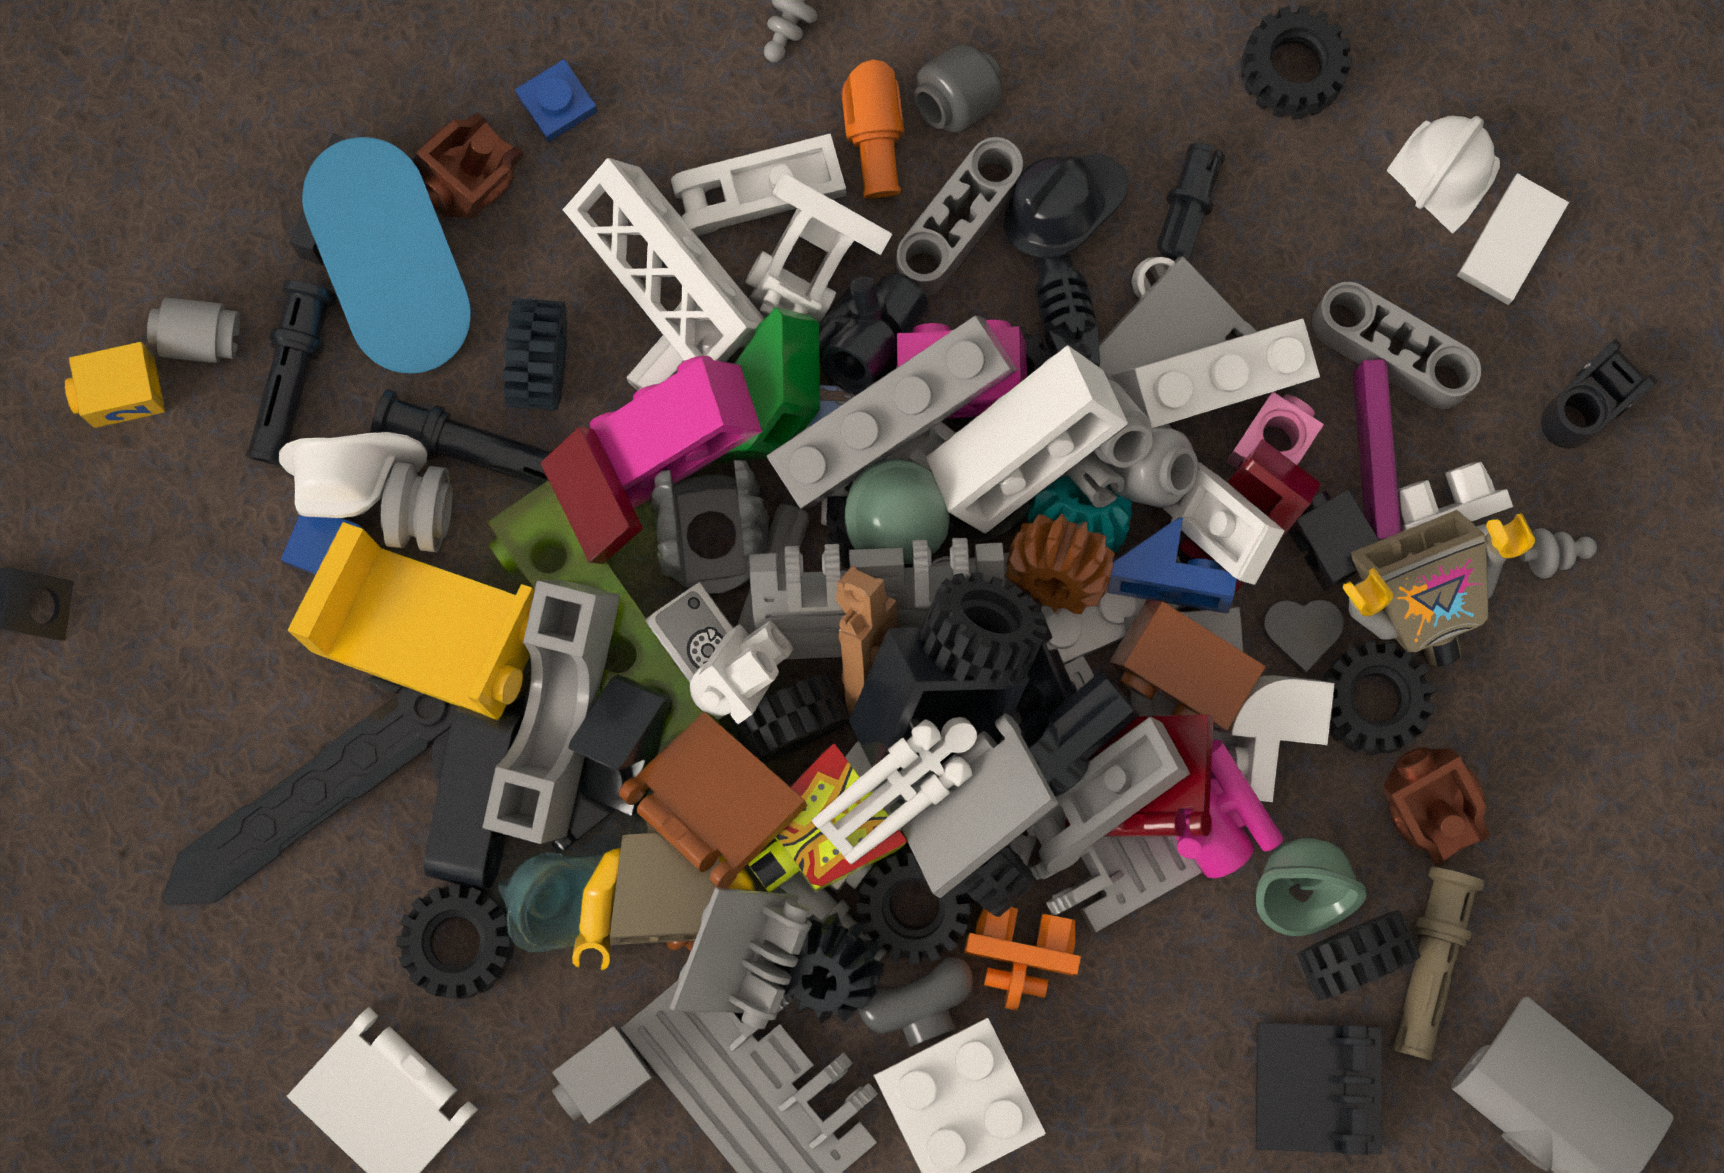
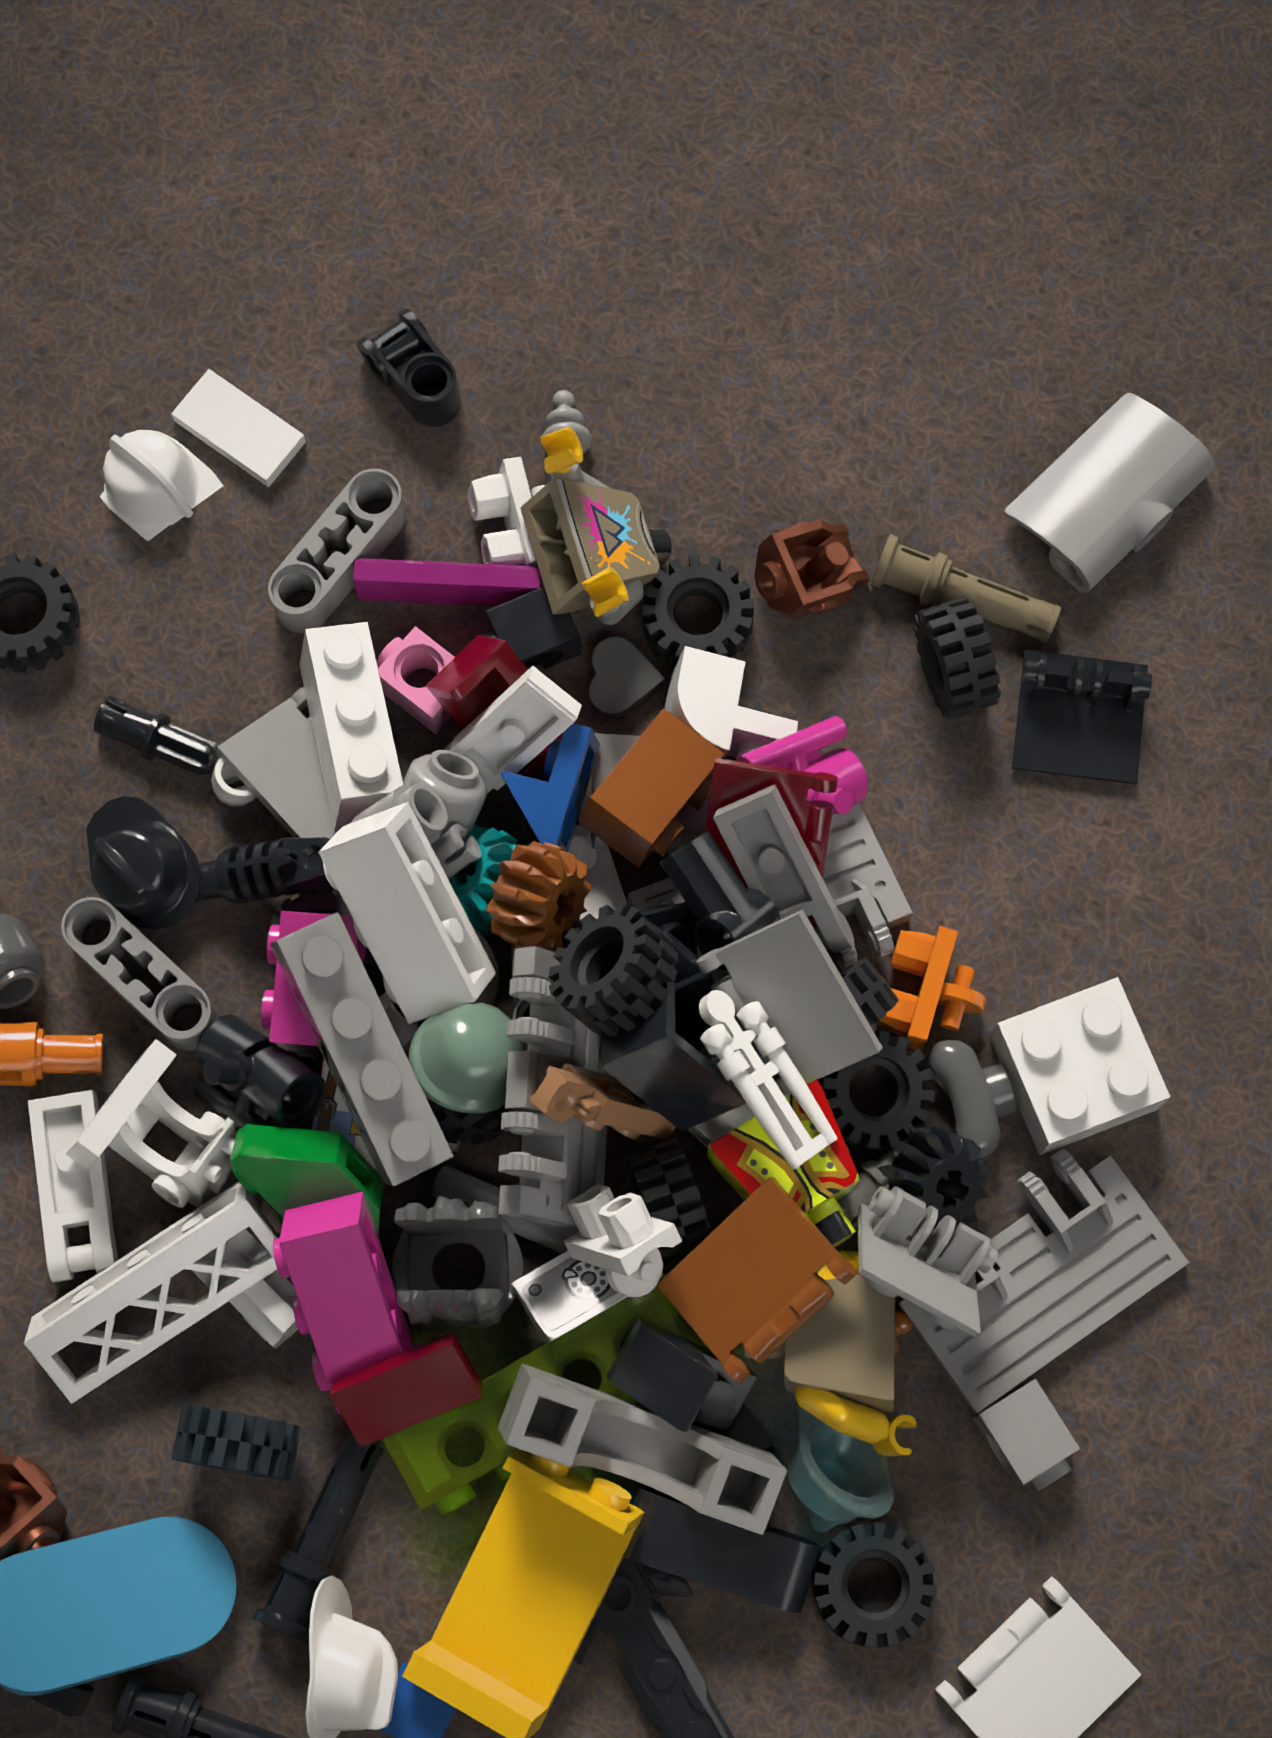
camera: 80 degrees left, 5 degrees down
light grey wheel [381,462,453,552] -> none
sand green helmet [1256,838,1366,936] -> none

